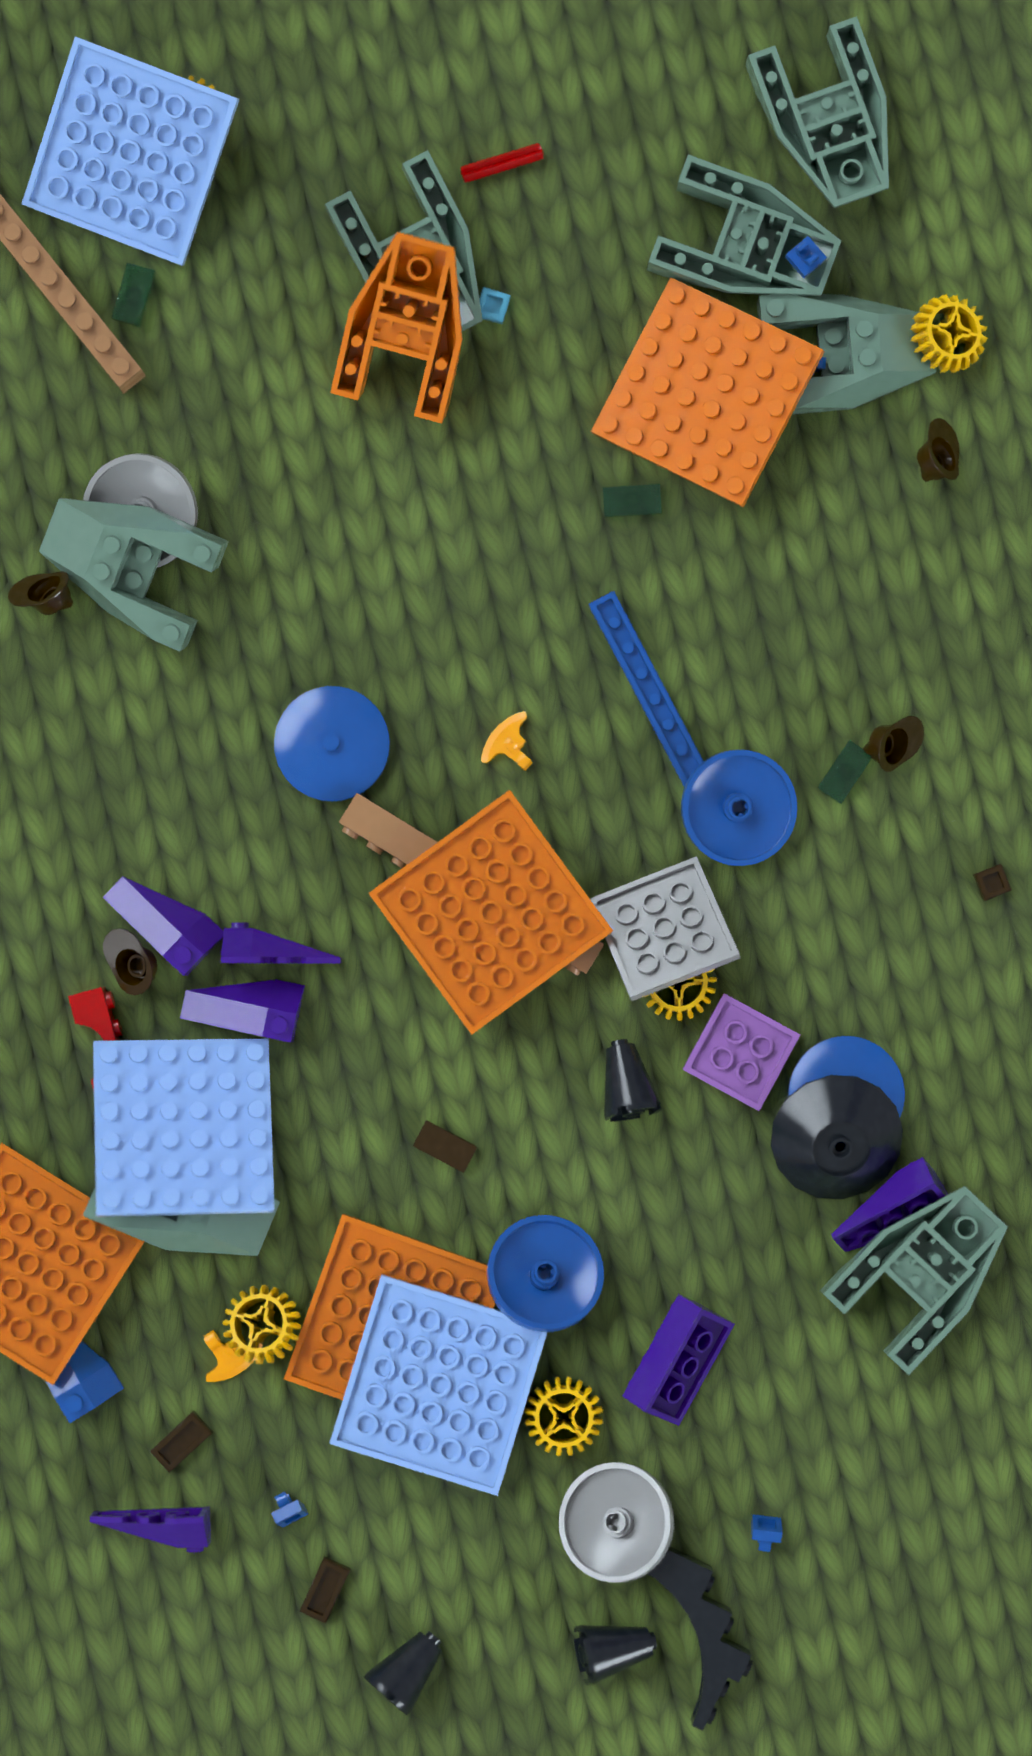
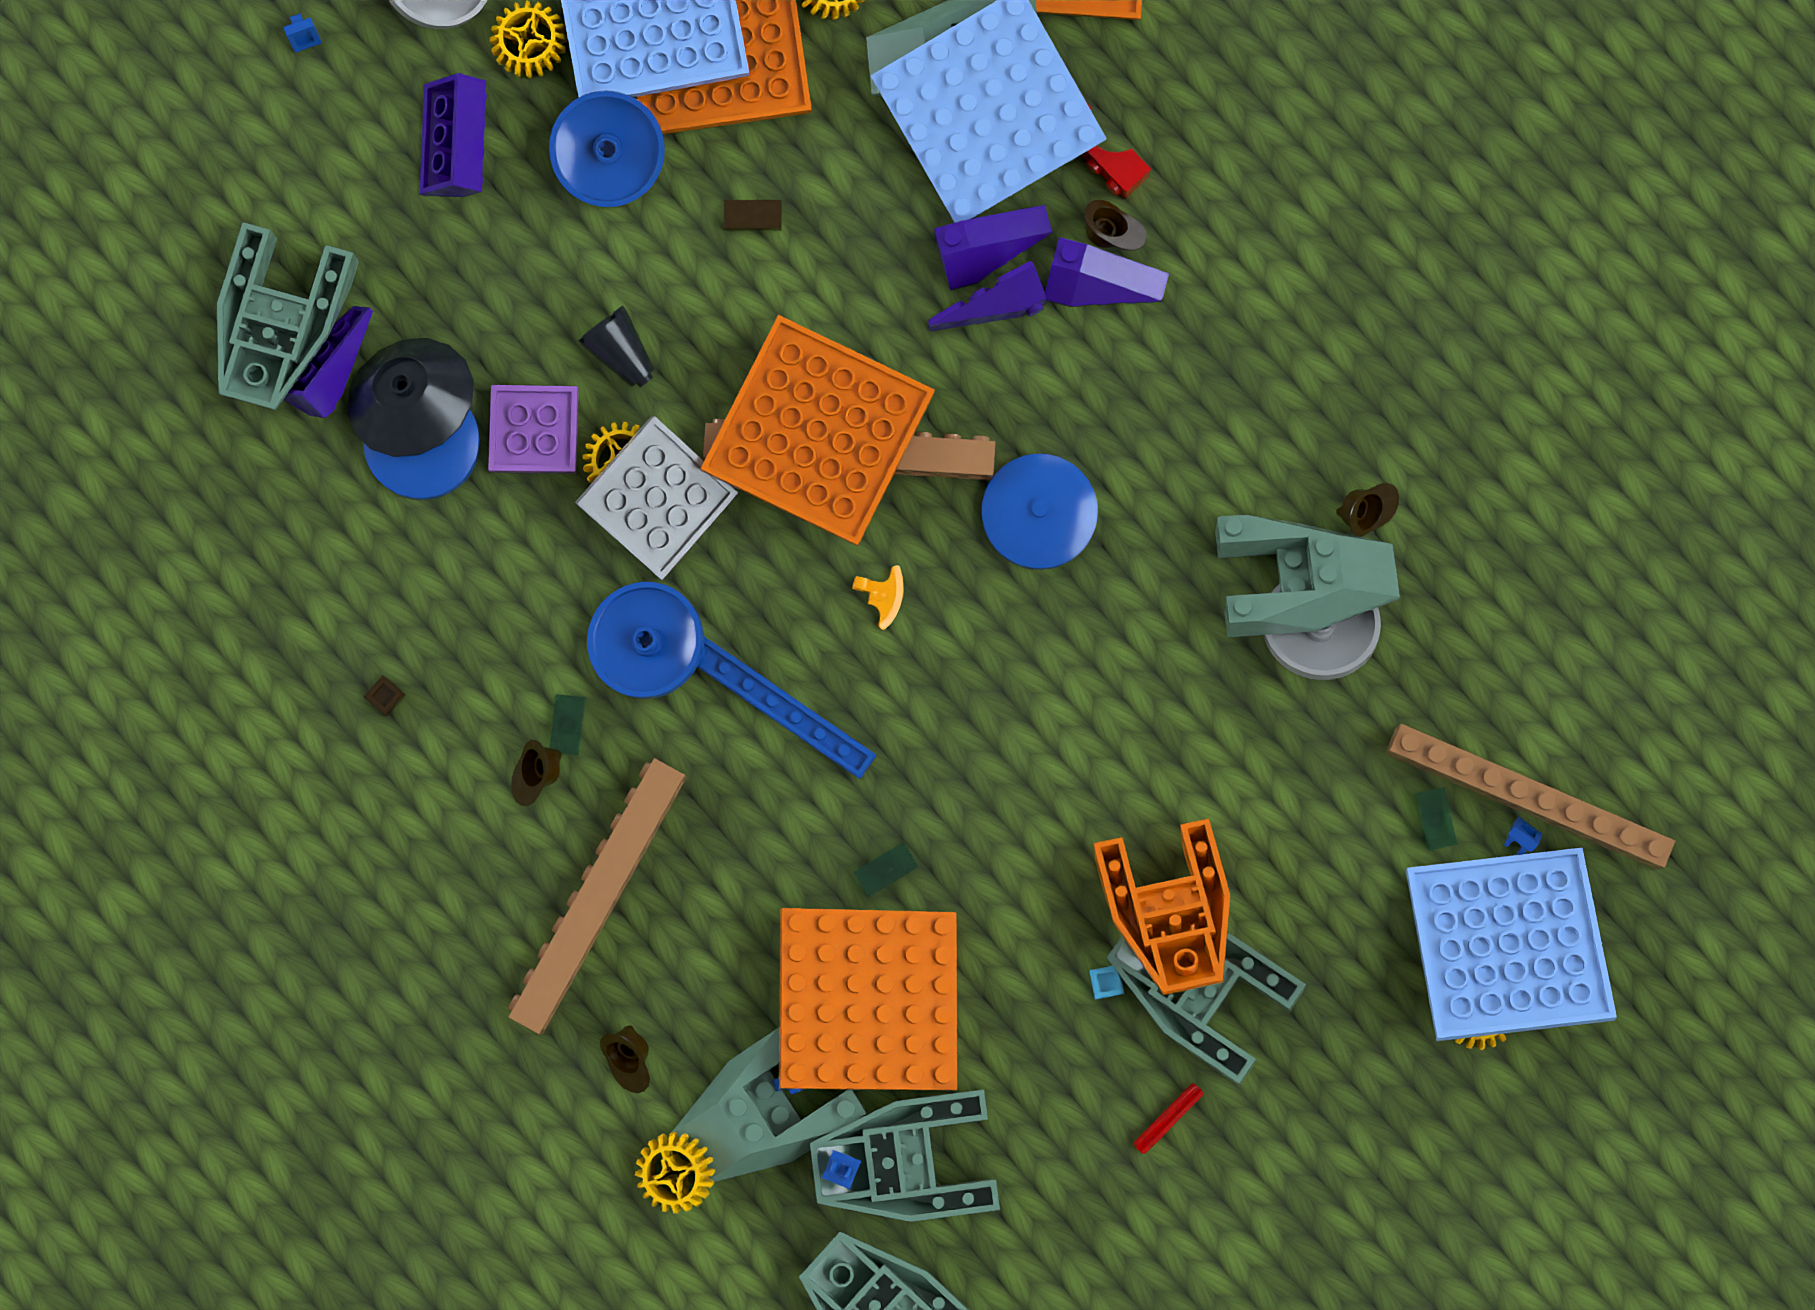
camera: 150 degrees right, 5 degrees down
none -> medium nougat brick [508,758,687,1035]
none -> blue tile [1504,816,1542,855]

